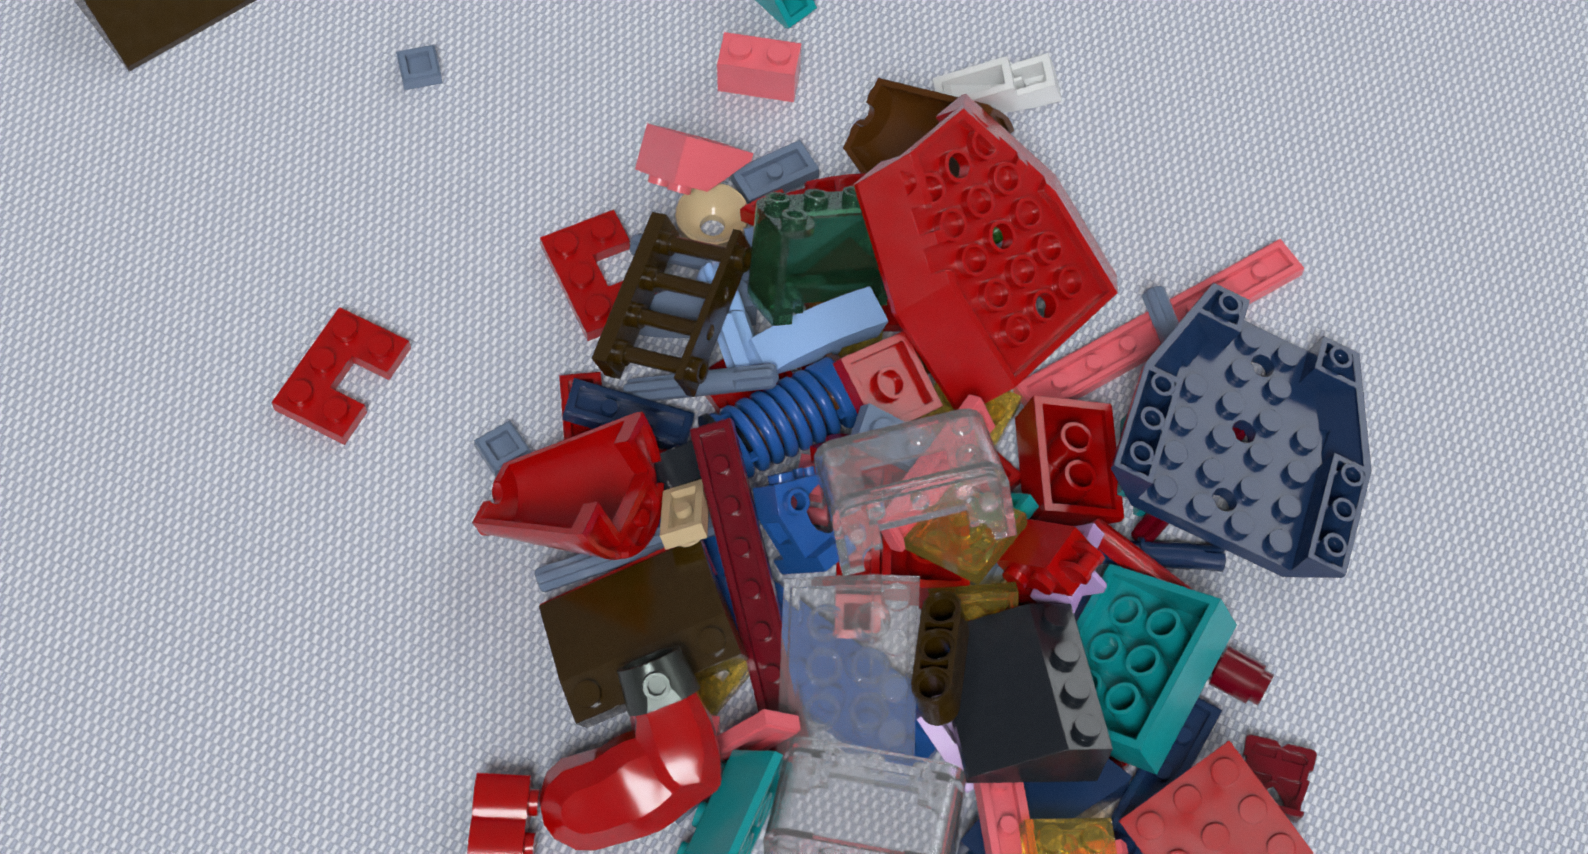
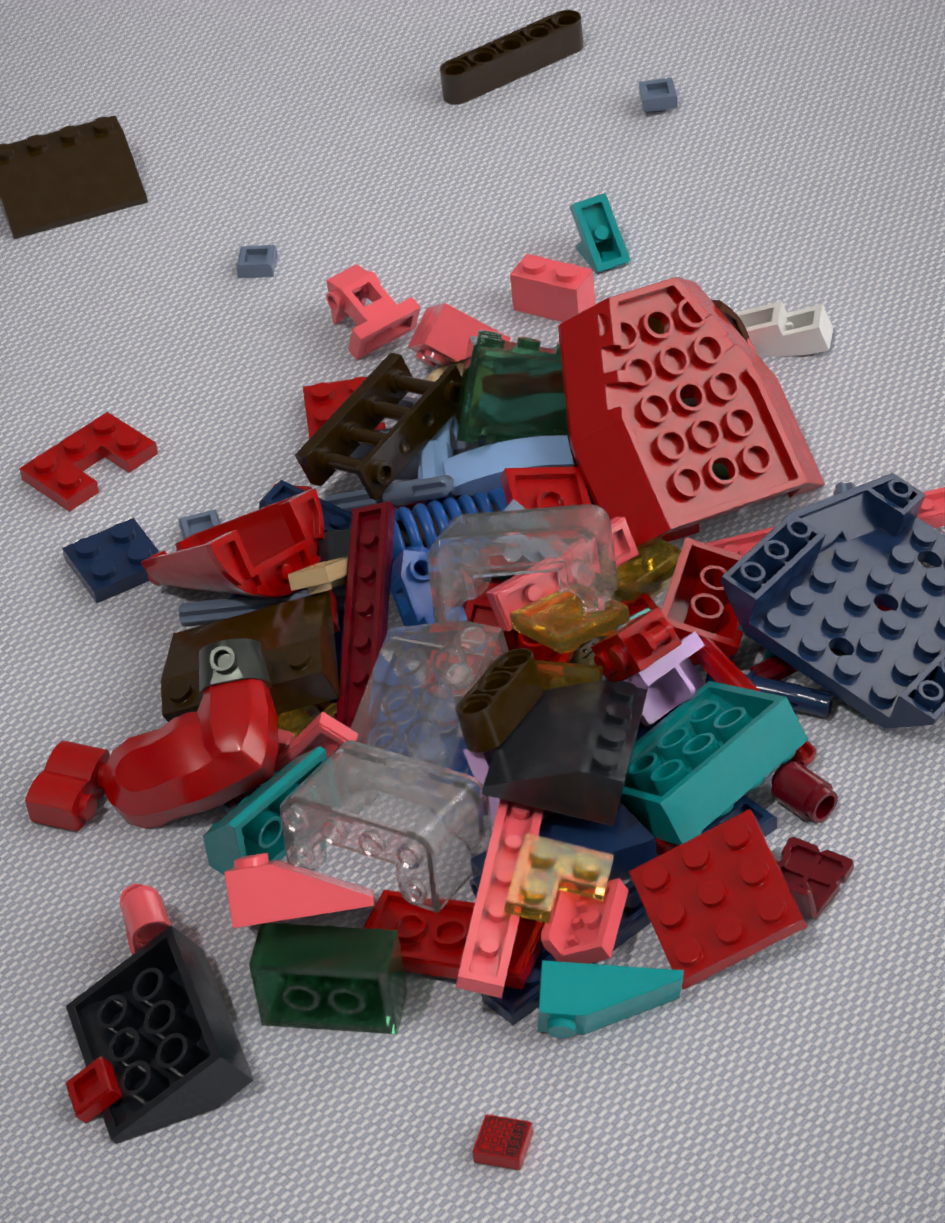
camera: 25 degrees right, 20 degrees down
none -> dark blue plate [62,518,159,603]
none -> coral tile [326,264,421,360]

